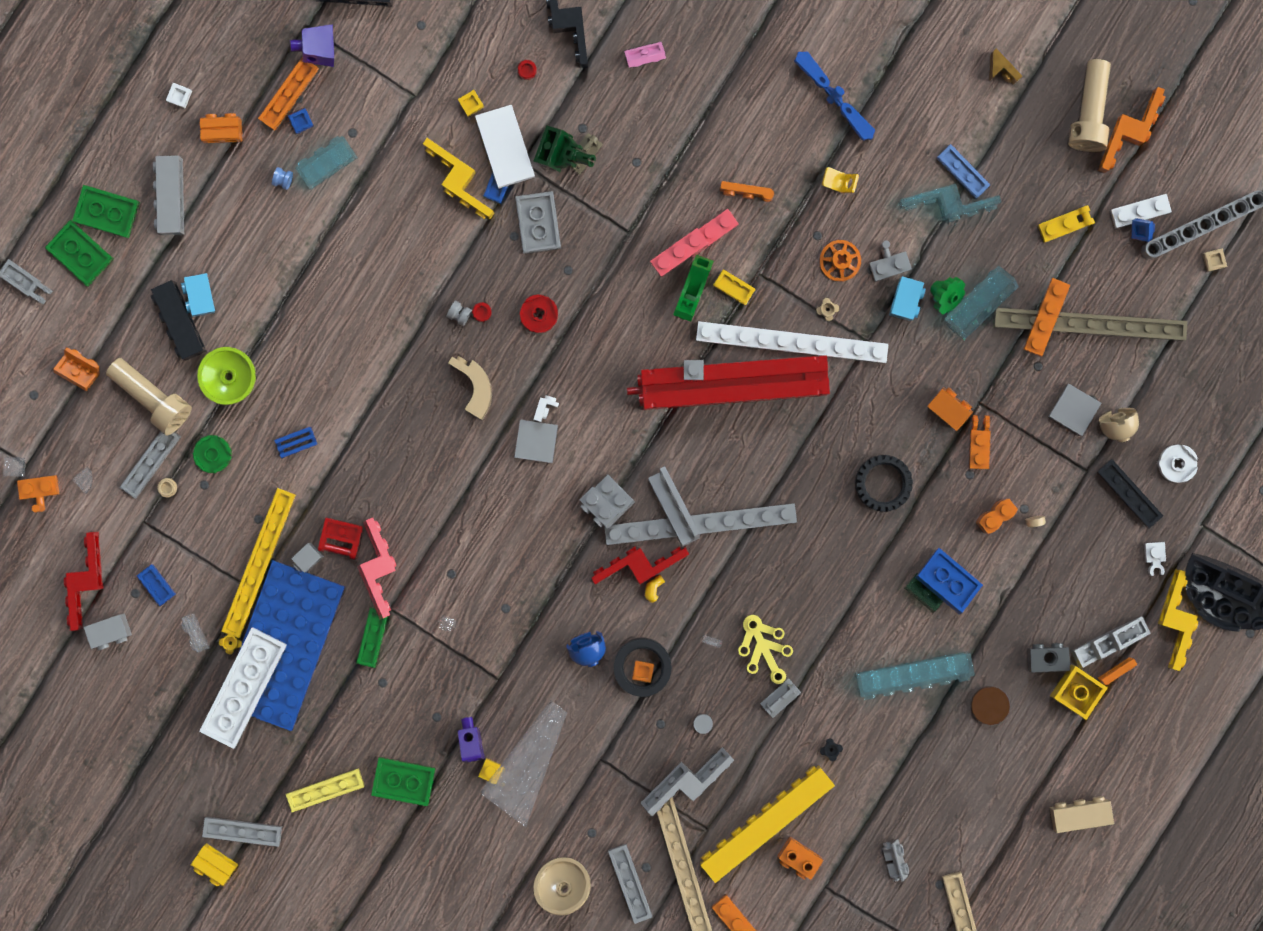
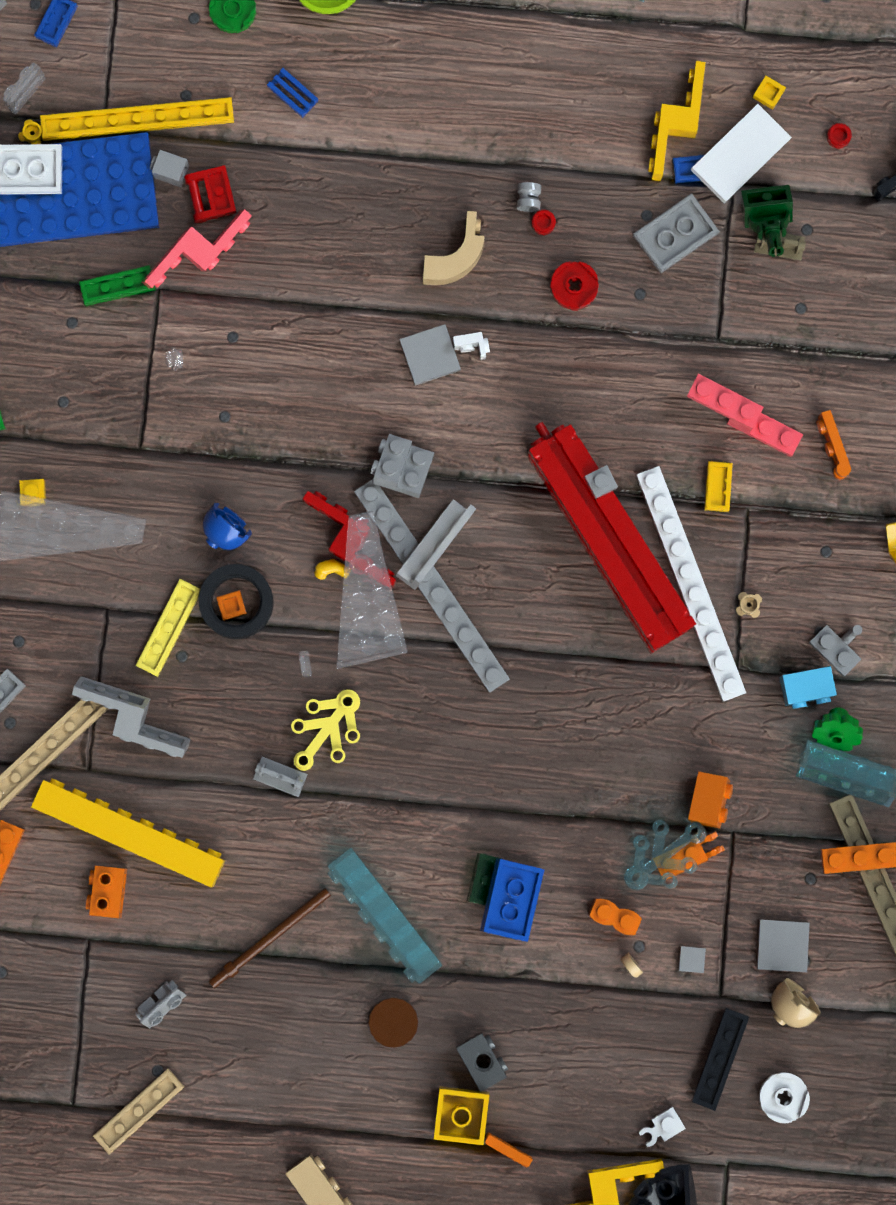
camera: 60 degrees right, 5 degrees down
dark purple torso [458,717,485,763] -> none
green arch [673,254,714,322] -> none
light grey tile [694,714,713,734] -> none
orange wheel [820,240,861,282] -> none
black plate [820,738,843,761] -> none
black tyre [855,455,913,512] -> none
light grey slope [1071,616,1151,668] -> none
none -> light yellow tile [135,579,200,677]
none -> reddish brown bar [209,888,331,989]
none -> clear wing [336,510,408,669]
none -> clear light blue plant [624,820,706,890]
none -> light grey tile [678,946,706,973]

